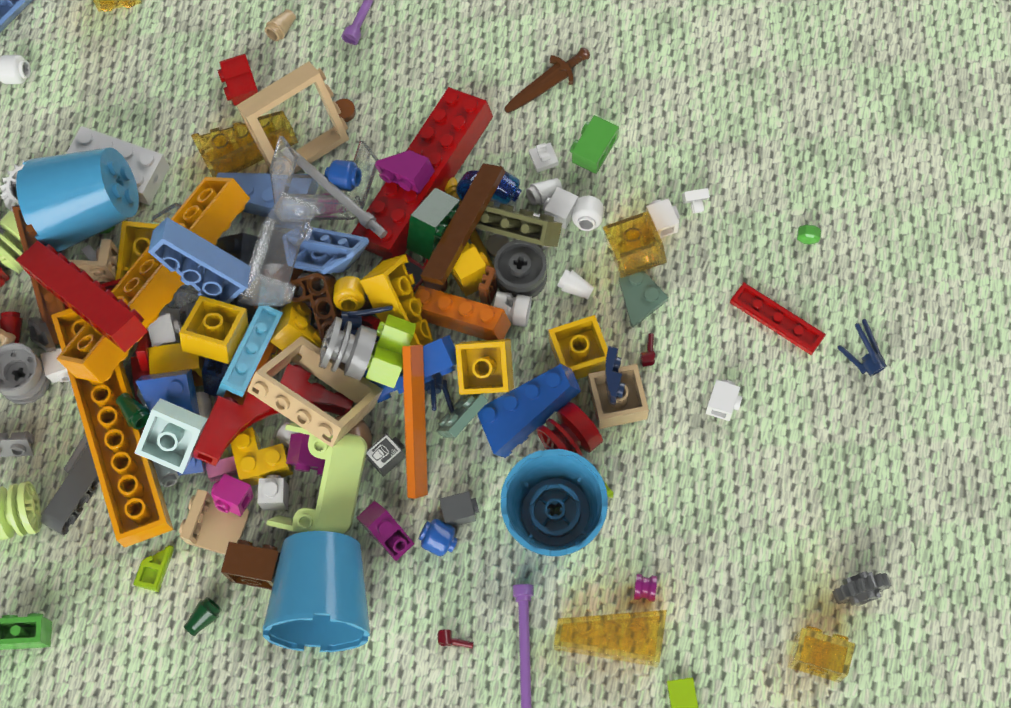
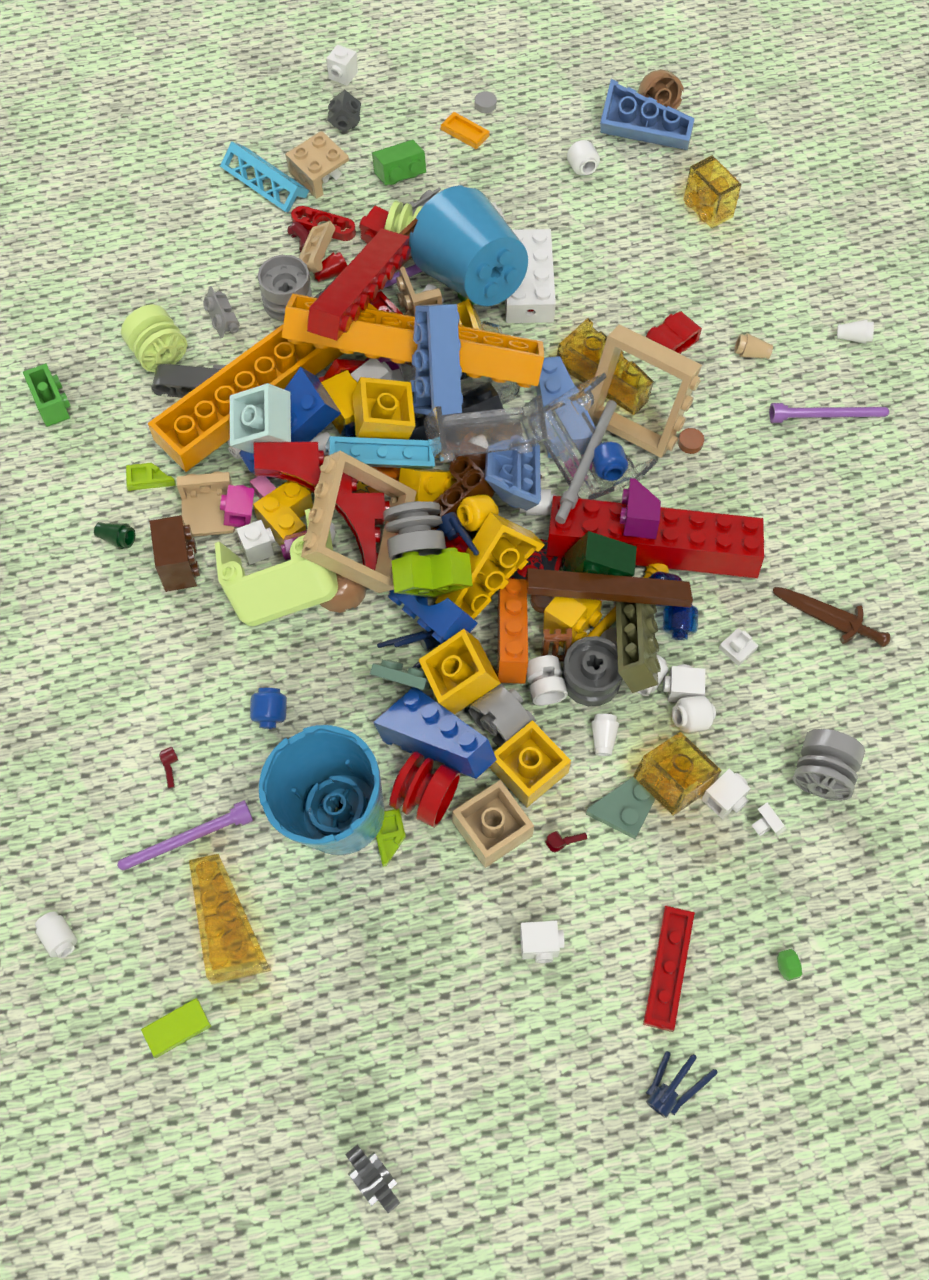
camera: 60 degrees right, 5 degrees down
dark green cone [116,393,150,430] -> none
dark azure cone [263,531,370,652] -> none
magenta slope [356,501,414,561] -> none
dark grey brick [366,433,406,477] -> none
orange tile [402,345,428,499] -> none
dark grey brick [439,491,479,527] -> none
white cone [526,178,563,206] -> none
bright green brick [570,115,619,174] -> none
dark blue slope [605,346,626,405] -> none
magenta wheel [634,573,657,602] -> none
clear yellow brick [787,626,855,683] -> none
none -> light grey brick [469,684,536,747]
none -> light grey wheel [793,729,865,801]

